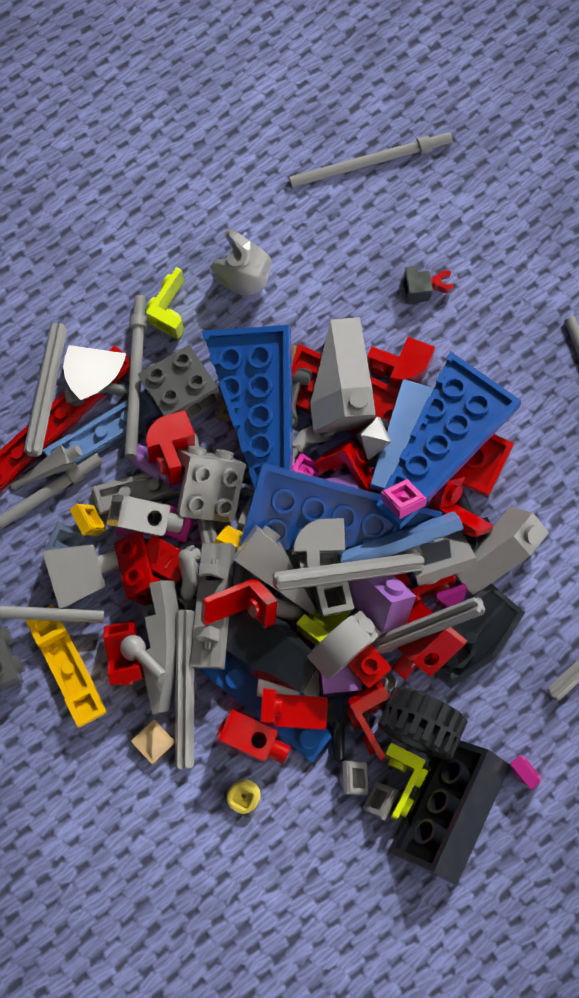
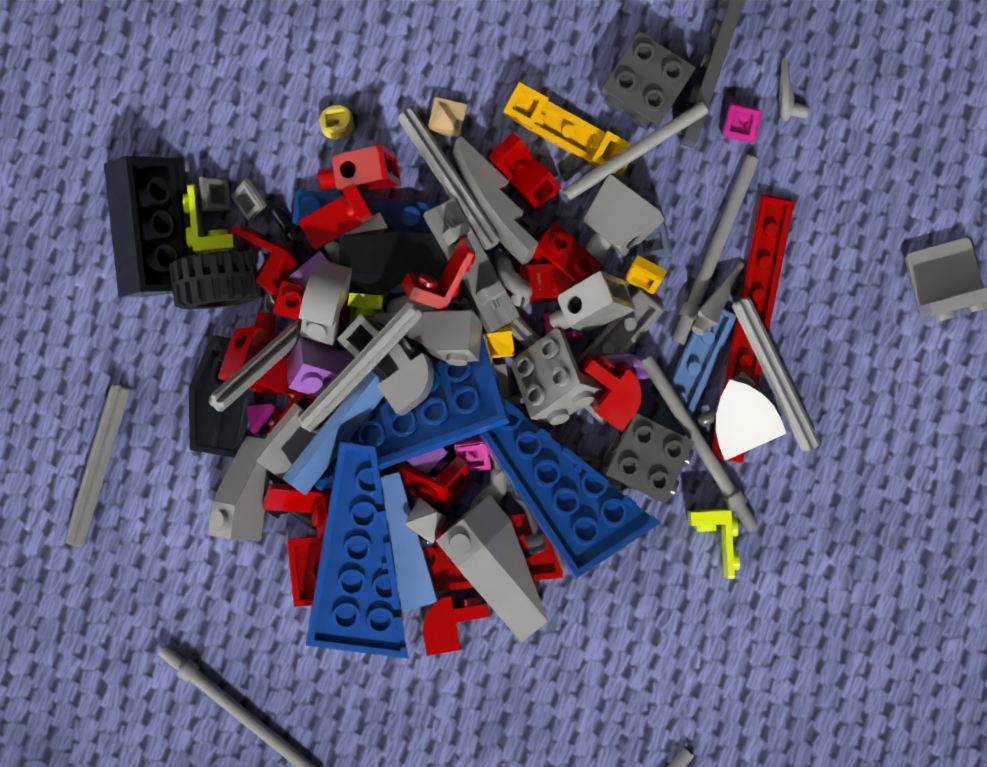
camera: 145 degrees right, 15 degrees up
light grey bar [120,635,168,683] -> none
light grey helmet [210,229,272,297] -> none
dark pink tile [381,479,426,519] -> none
pearl dark grey piece [402,266,454,304] -> none
dark pink tile [510,755,542,790] -> none

